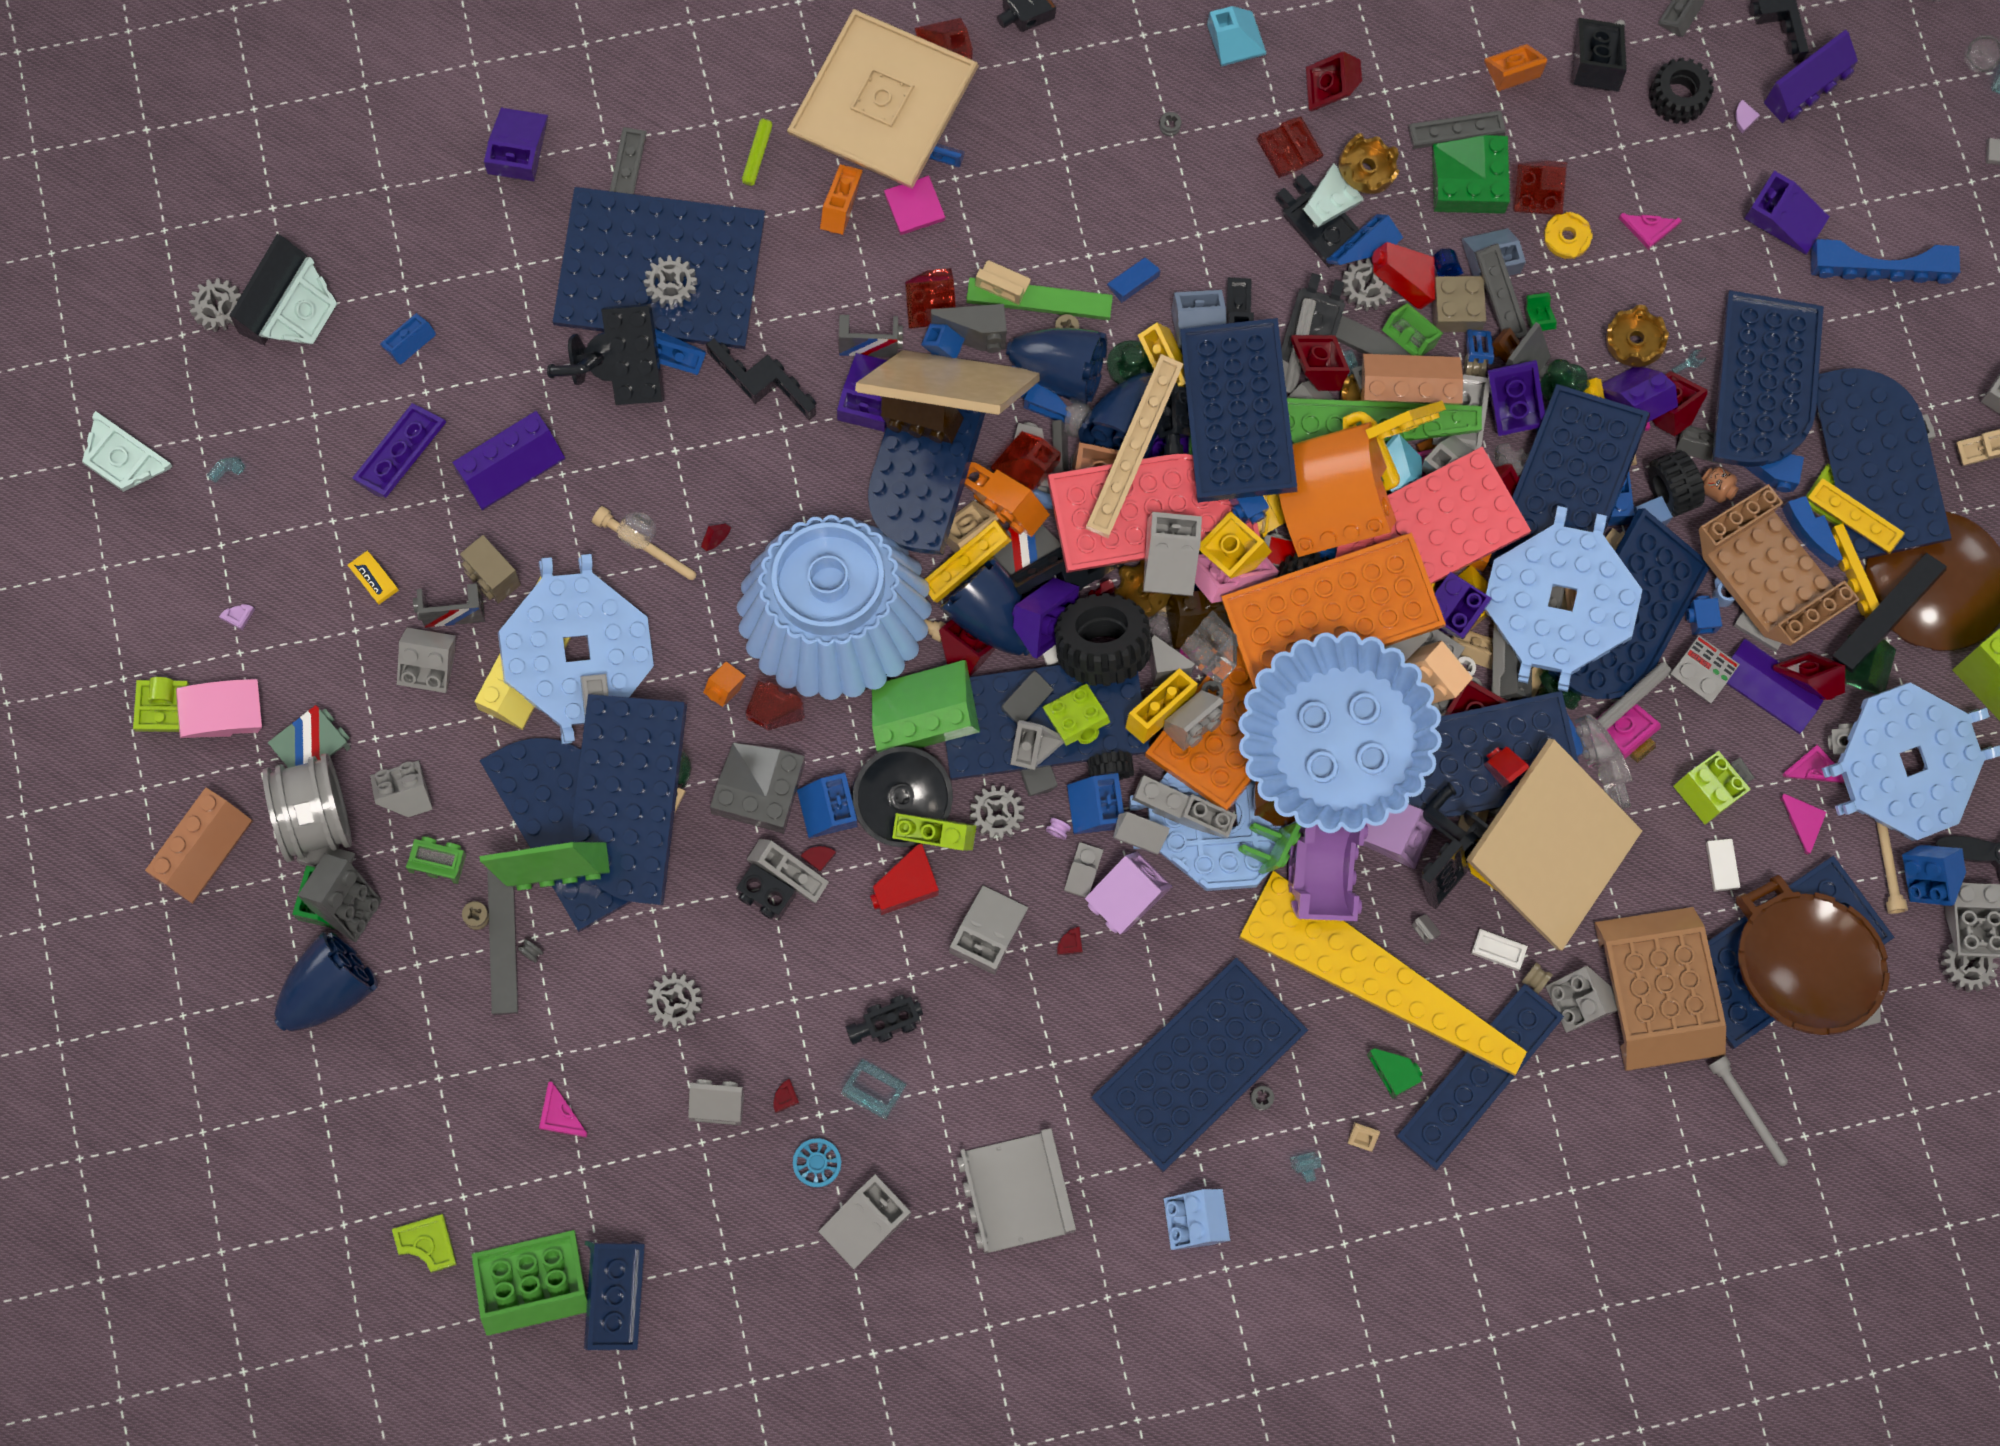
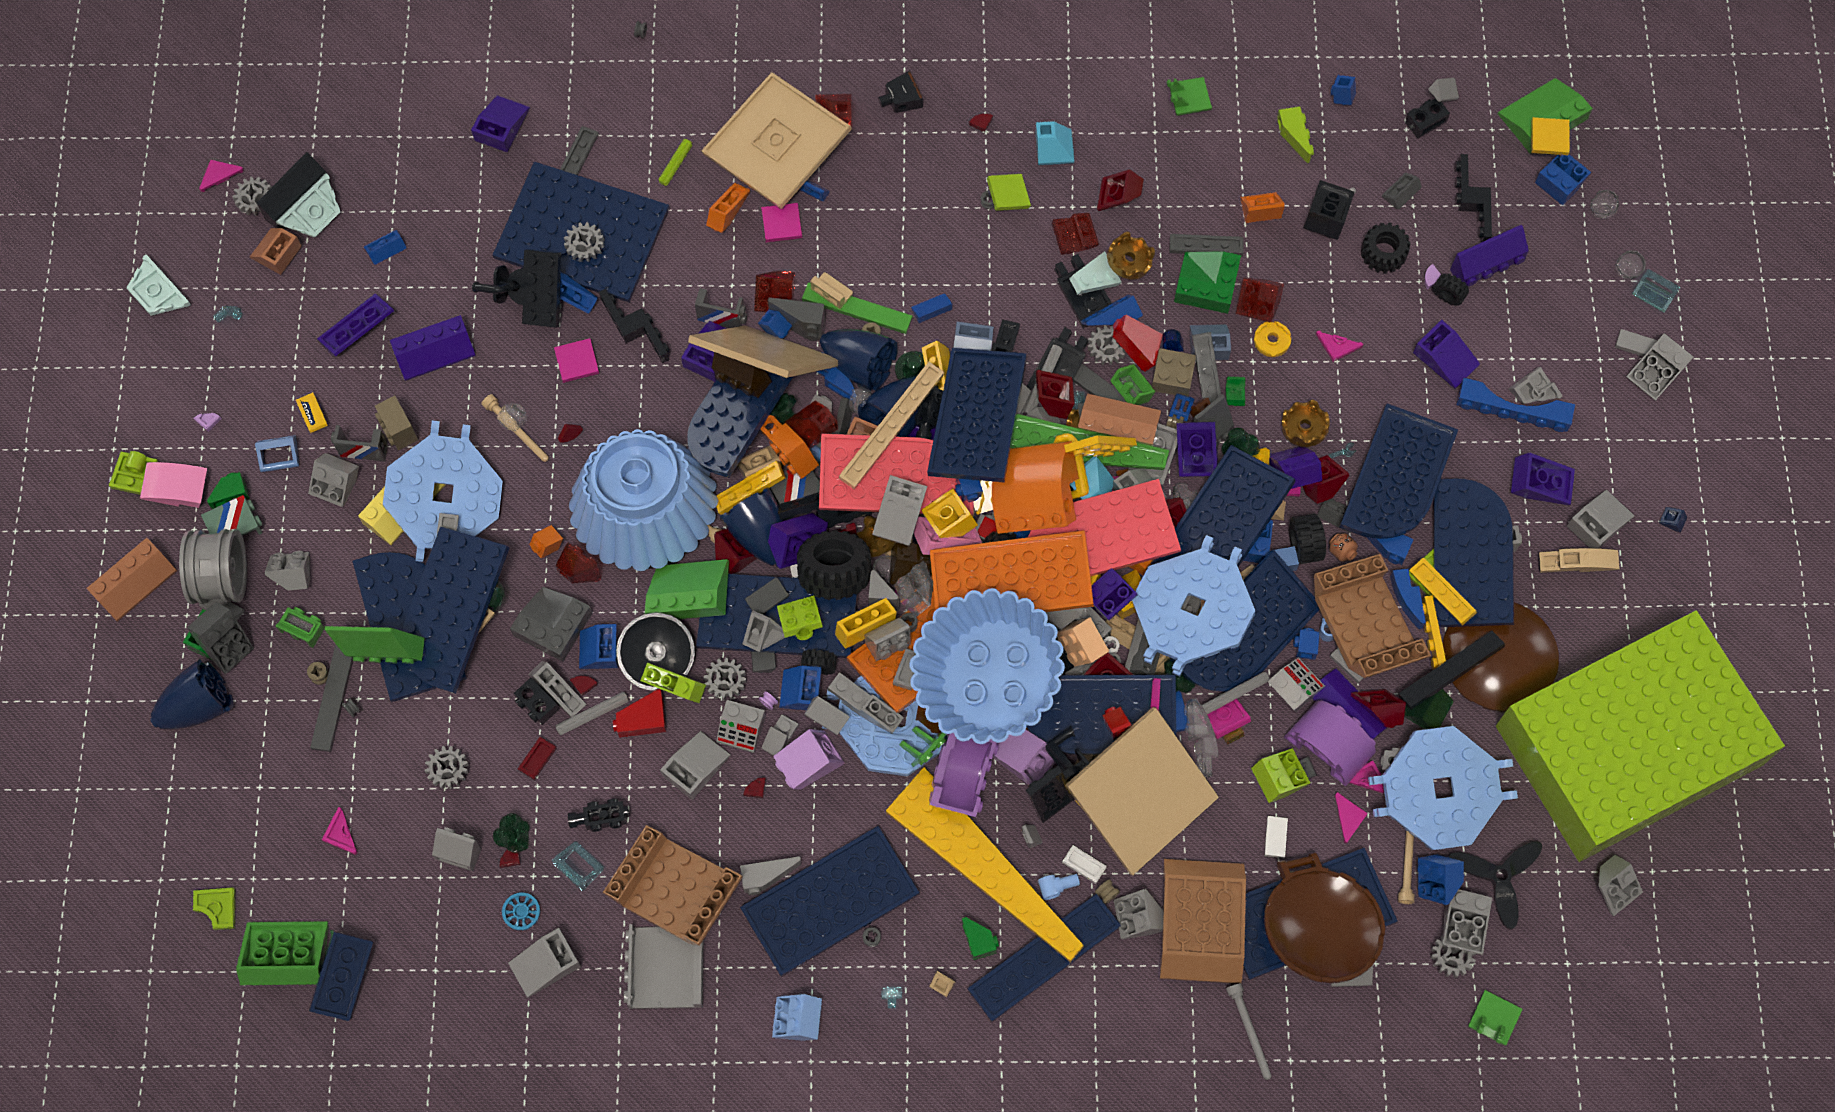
camera: 20 degrees right, 5 degrees down
none -> dark pink tile [199,160,244,192]
none -> green slope [207,472,250,509]
none -> nougat slope [250,228,302,275]
none -> medium blue tile [255,435,299,472]
none -> clear green plate [493,813,530,853]
none -> dark red tile [518,737,557,781]
none -> dark pink tile [554,338,599,383]
none -> light grey axle [556,692,629,735]
none -> medium nougat slope [603,825,743,946]
none -> light grey slope [716,700,766,753]
none -> light grey slope [740,856,801,895]
none -> clear green plate [770,393,798,427]
none -> light grey tile [893,648,916,690]
none -> dark red tile [969,113,993,132]
none -> lime tile [987,174,1031,211]
none -> light blue pin [1038,874,1080,900]
none -> dark pink tile [1151,678,1161,712]
none -> medium lavender cylinder [1284,700,1376,786]
none -> black tyre [1433,273,1469,306]
none -> light grey slope [1508,367,1562,404]
none -> dark purple slope [1511,453,1575,505]

